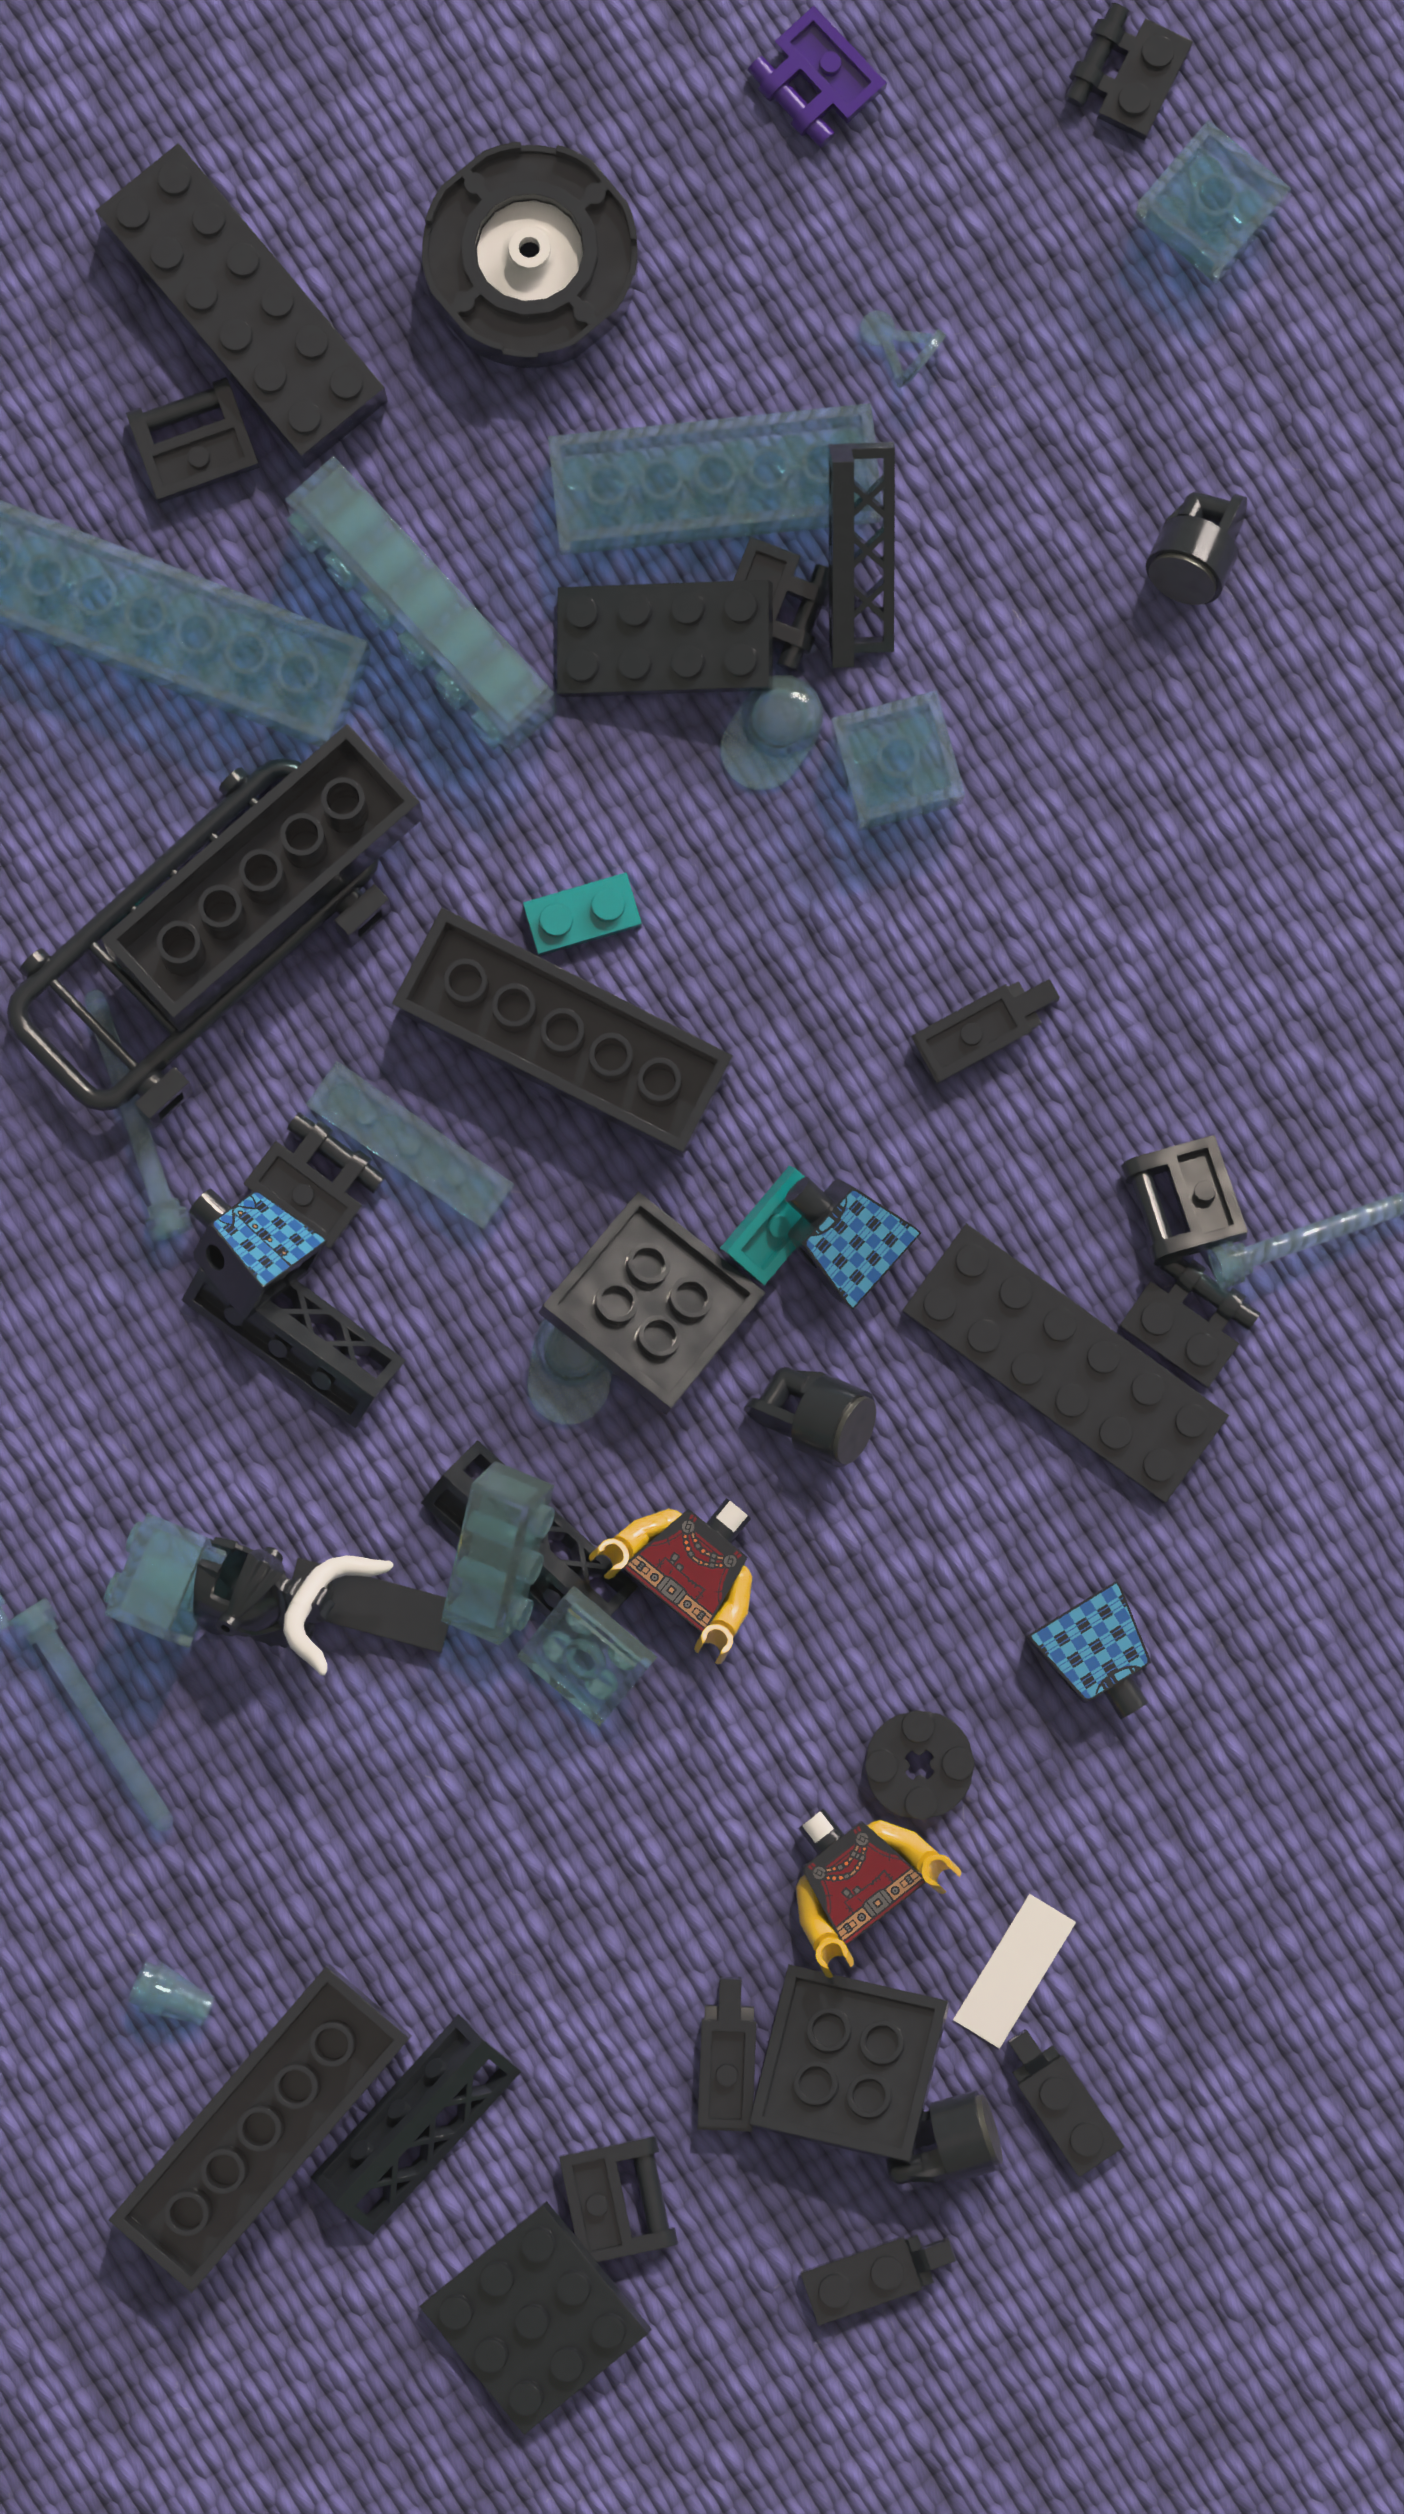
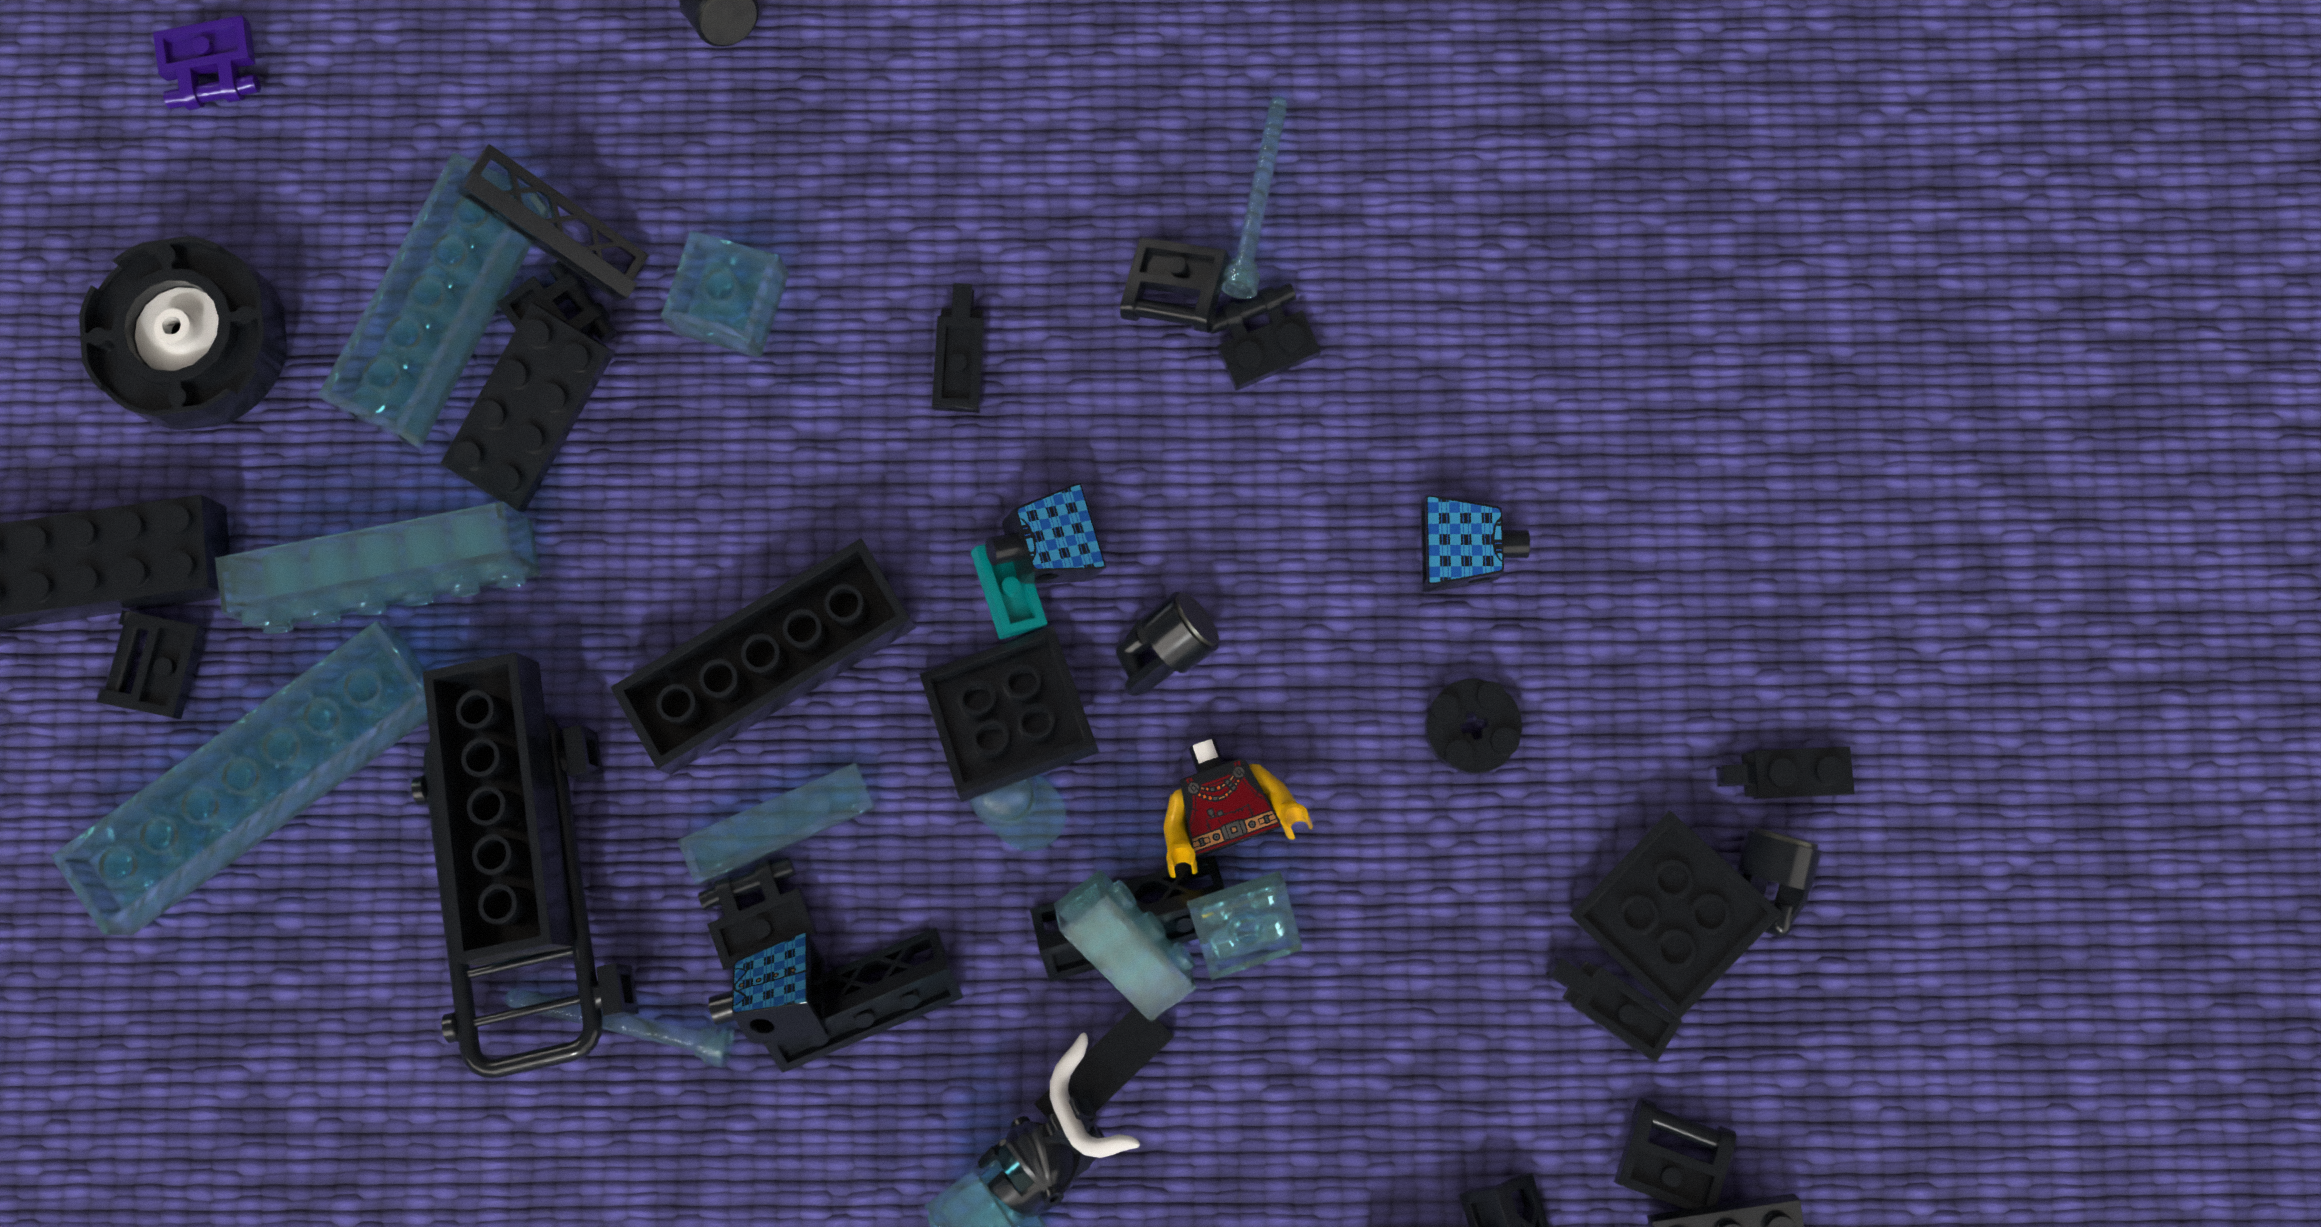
camera: 55 degrees left, 5 degrees down
teal plate [523,872,642,956] -> none
clear light blue cap [721,675,823,790] -> none
torso [796,1808,961,1978] -> none
black hinge [800,2235,956,2326] -> none
clear light blue piece [859,310,946,388] -> none
black plate [901,1223,1230,1504] -> none
white sticker [953,1894,1076,2049] -> none

